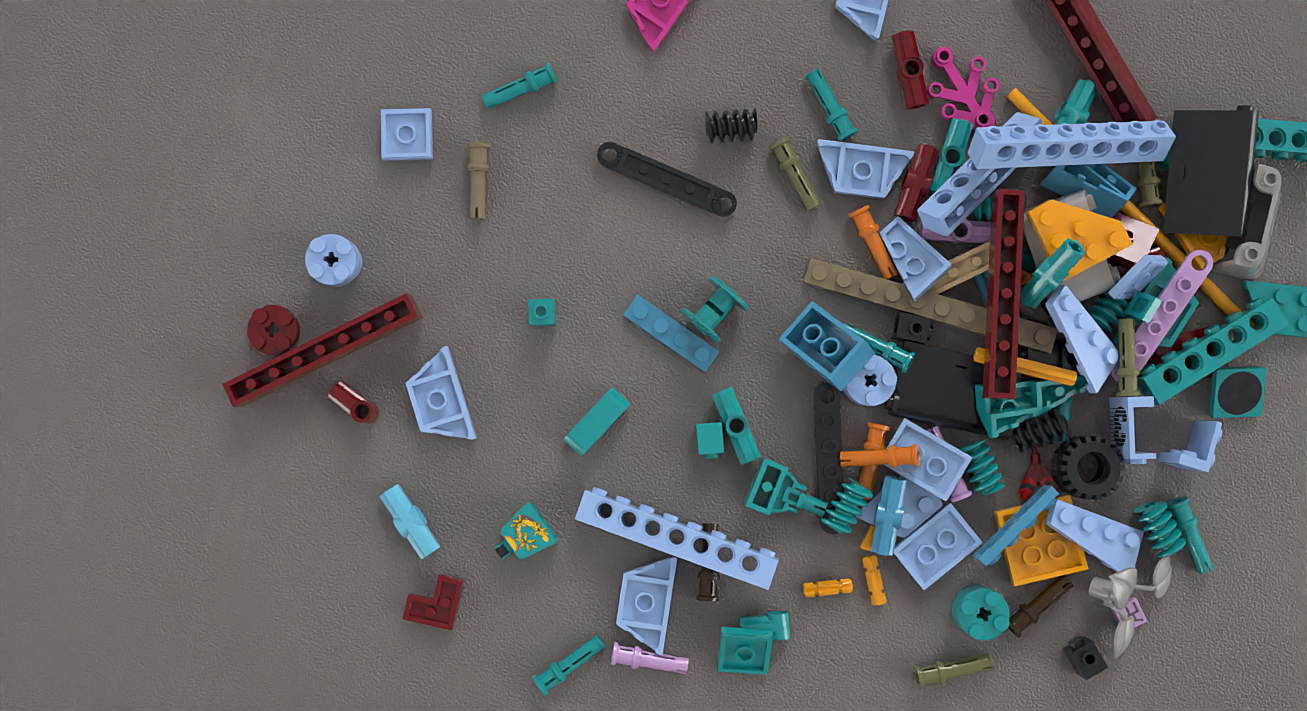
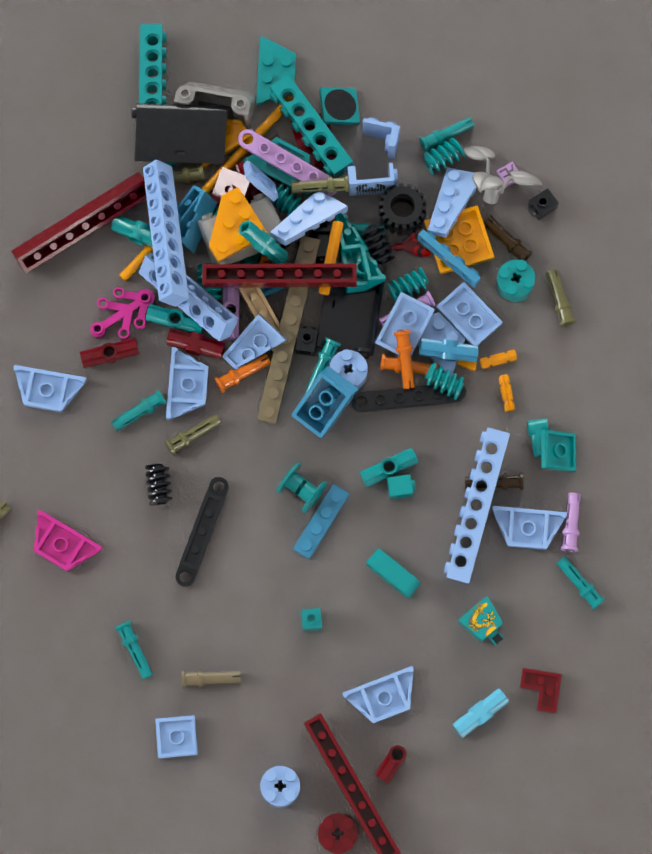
camera: 90 degrees left, 10 degrees down
teal brick [743,457,827,517] -> none
teal plate [1124,291,1162,324] -> none

